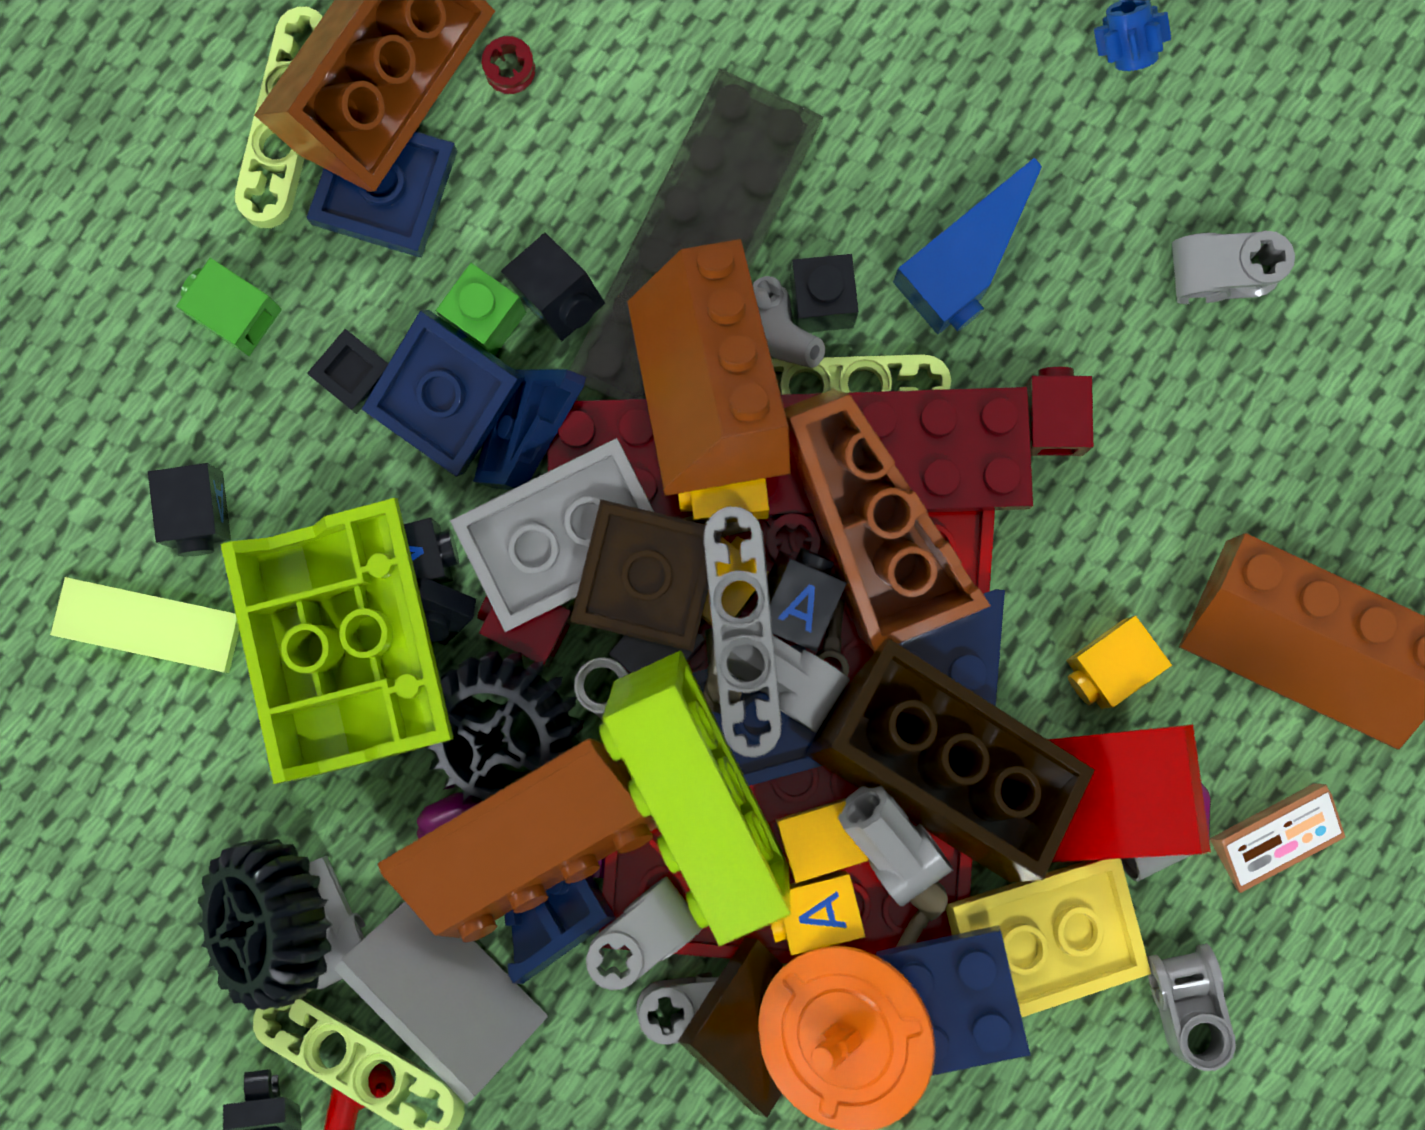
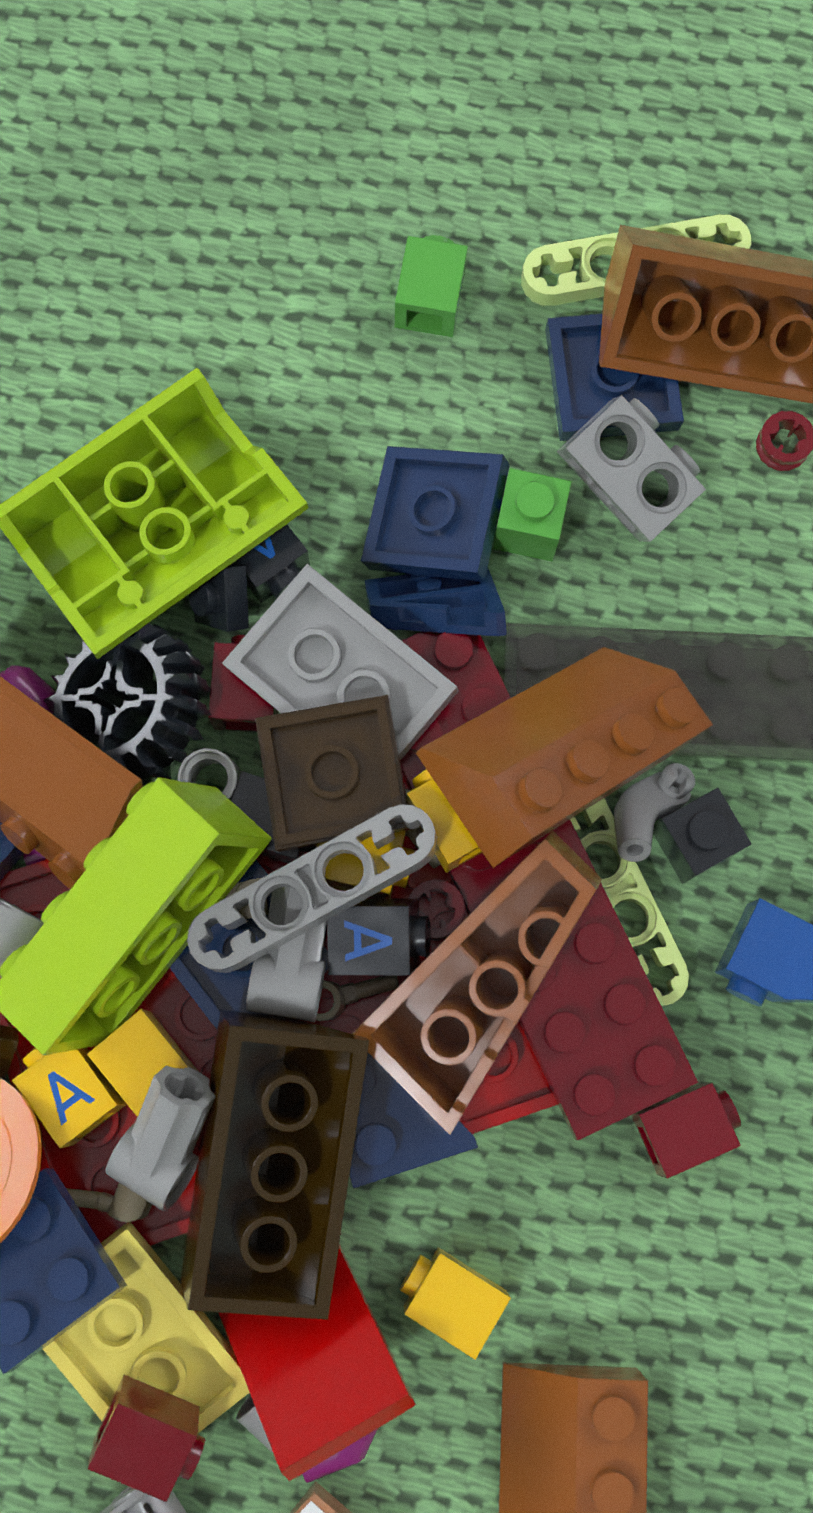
camera: 60 degrees right, 5 degrees down
yellowish green tile [50,577,239,673] -> none
black brick [148,463,231,557] -> none
black plate [307,329,388,415] -> none
black brick [501,233,606,342] -> none
none -> dark red brick [87,1375,206,1502]
none -> light grey brick [556,395,706,542]

